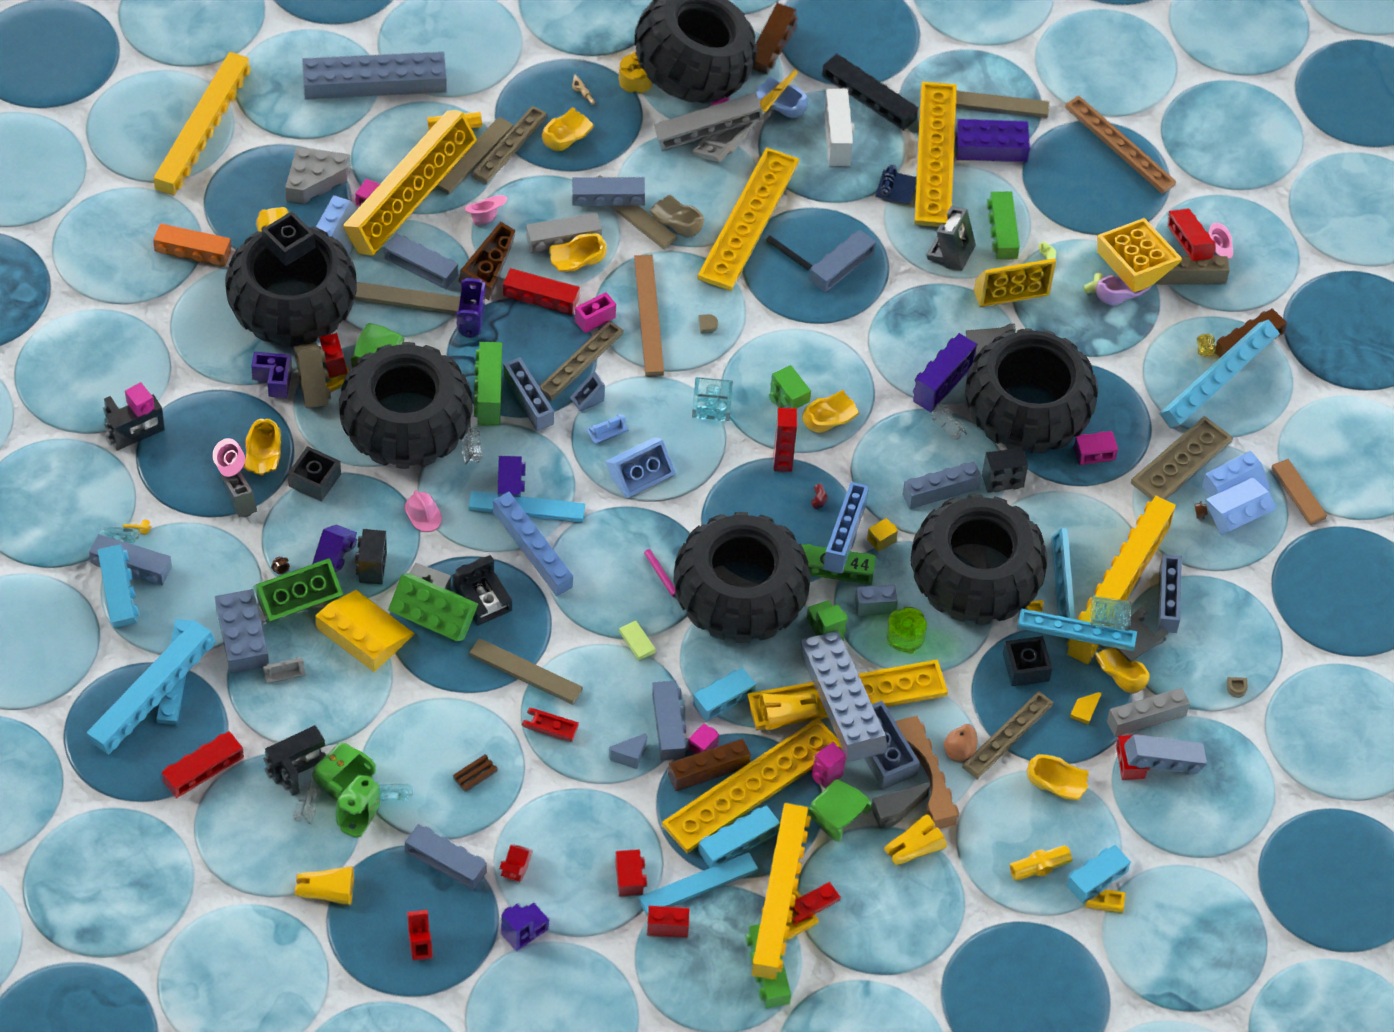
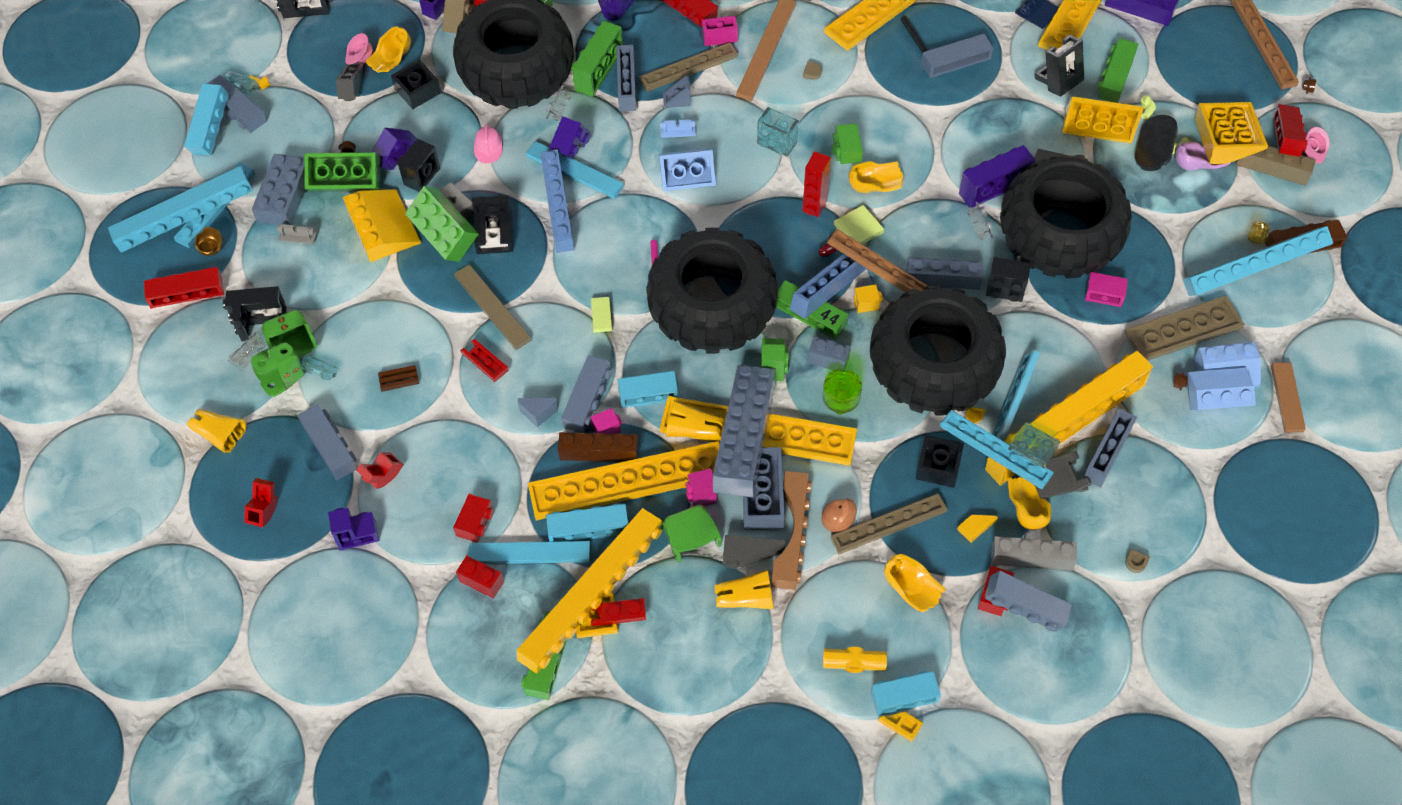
camera: 30 degrees right, 5 degrees up
none -> pearl gold hair [194,227,223,256]
none -> medium nougat tile [827,228,927,292]
none -> yellowish green tile [834,205,884,244]
none -> black tile [1135,115,1178,171]
none -> reddish brown plate [1303,77,1316,94]

